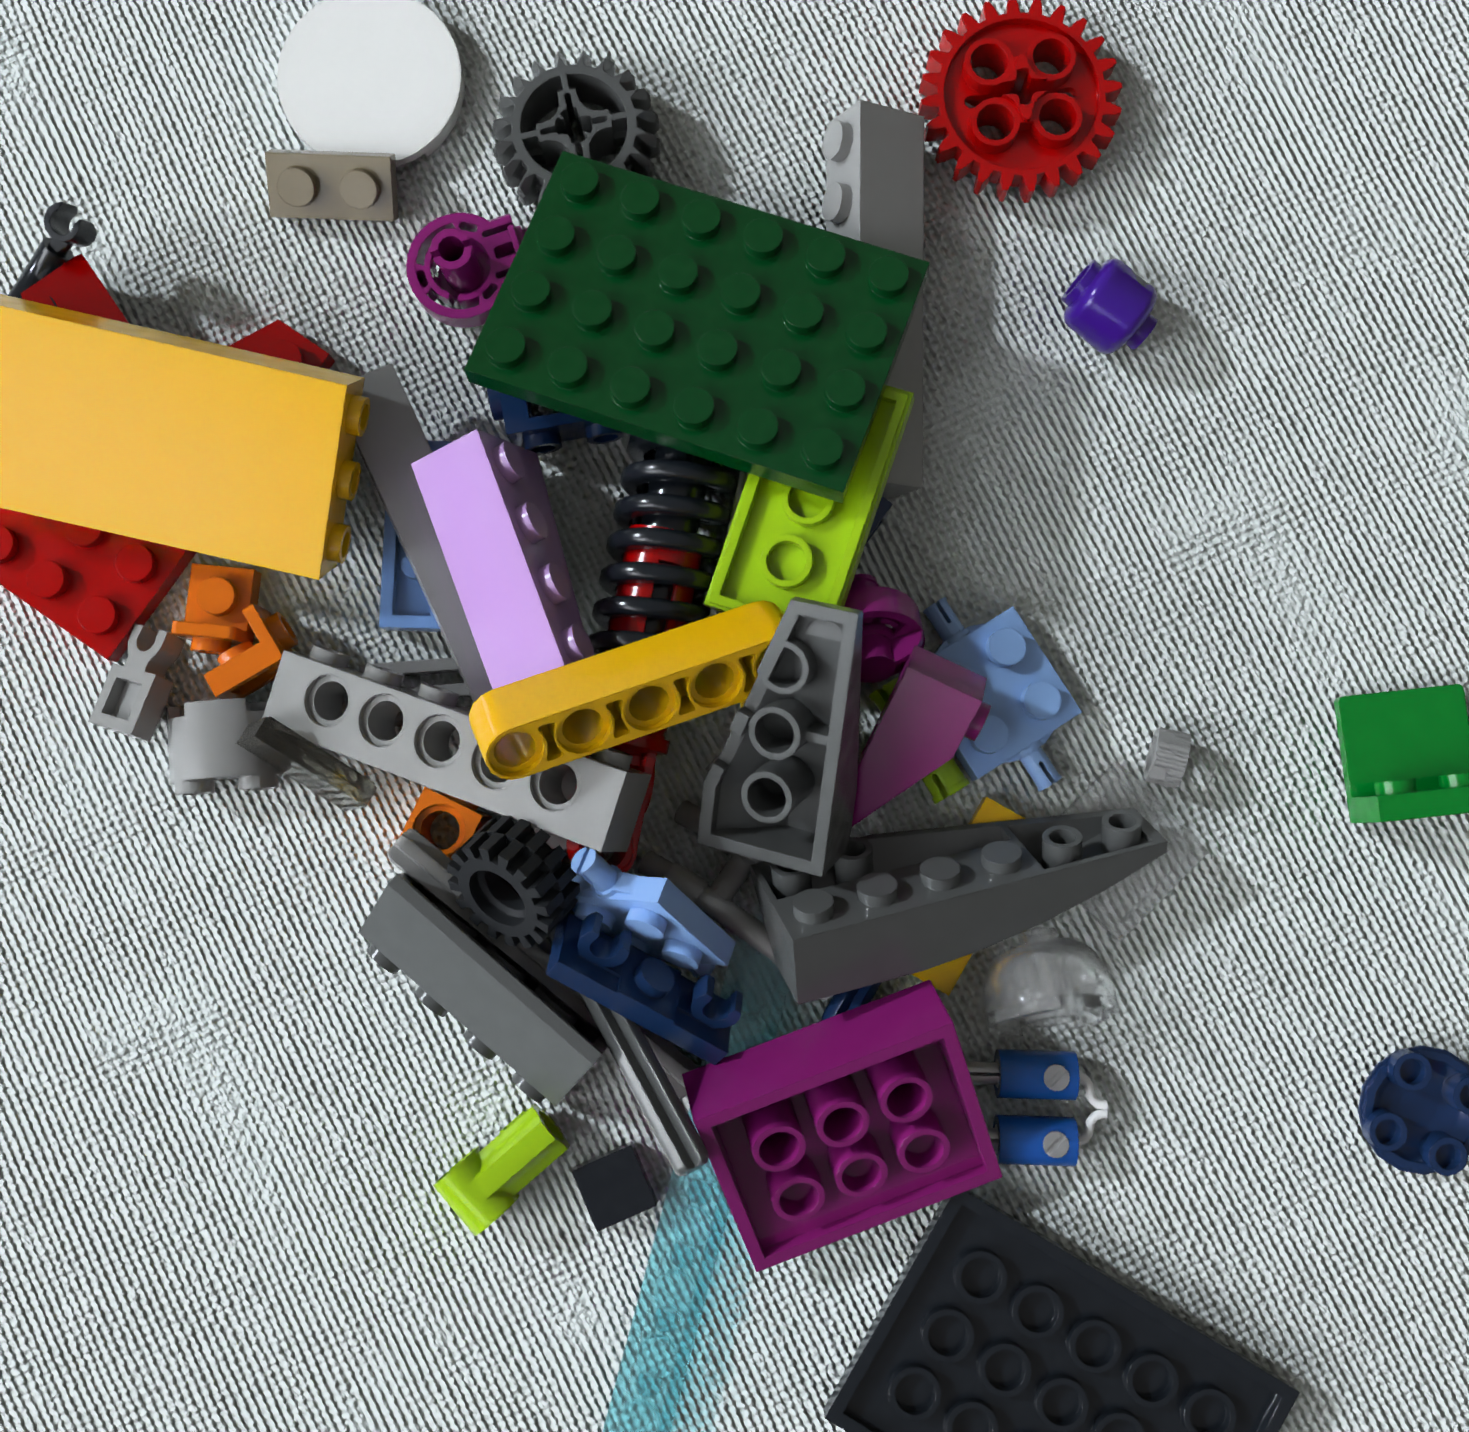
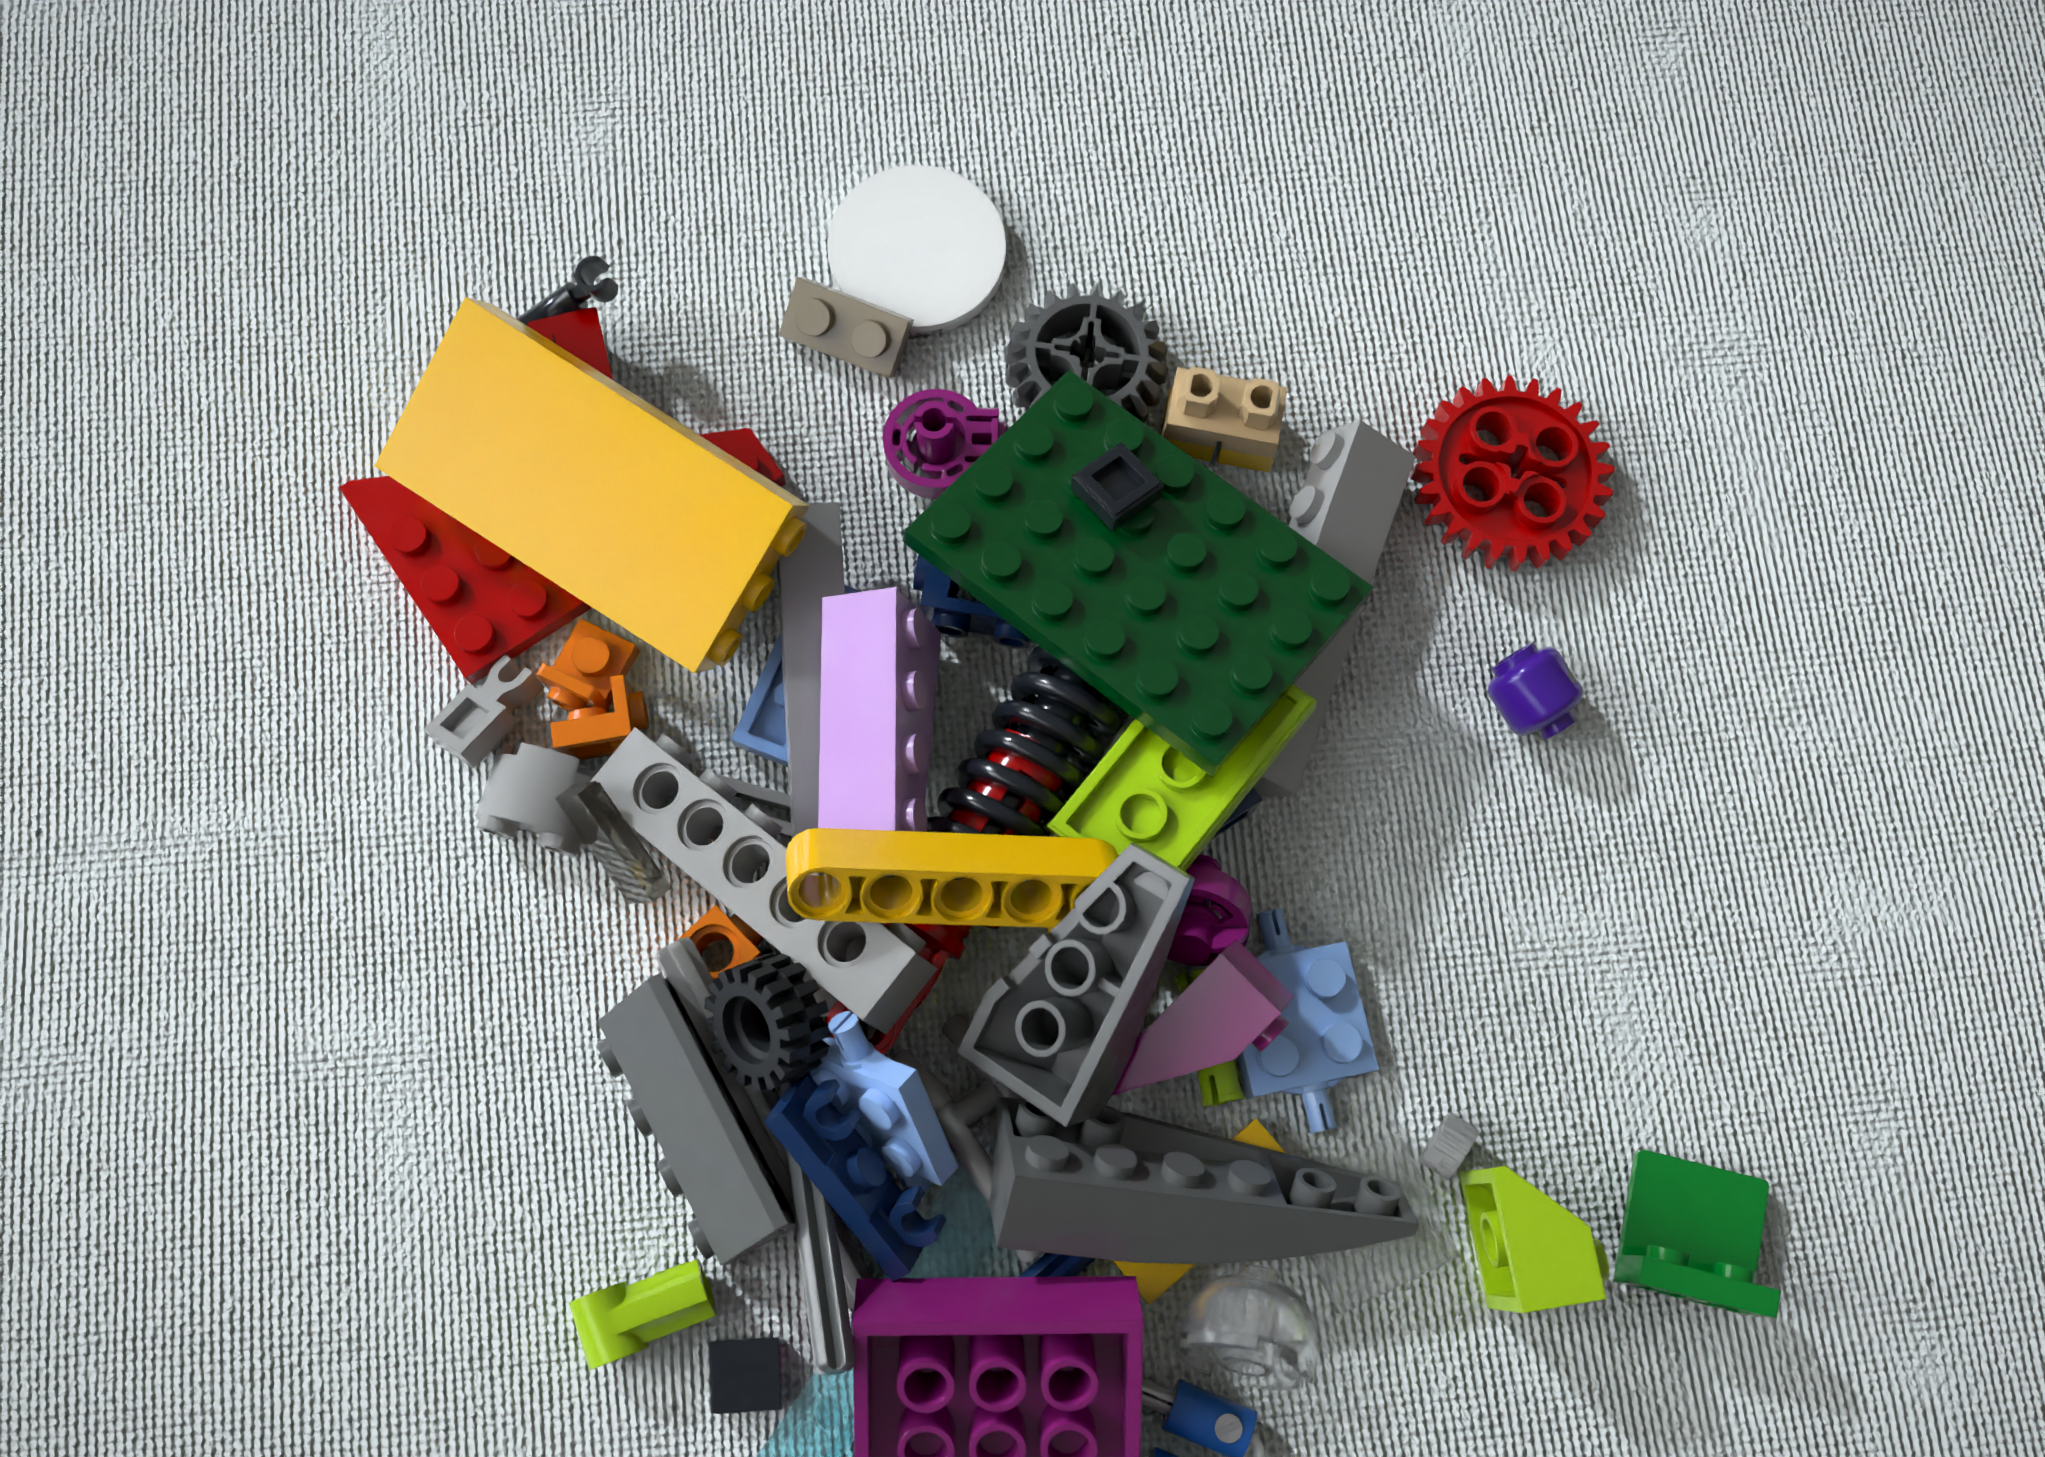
camera: 15 degrees right, 10 degrees down
none -> black tile [1070,442,1164,532]
none -> tan hips [1160,366,1288,473]
none -> lime slope [1459,1166,1609,1313]

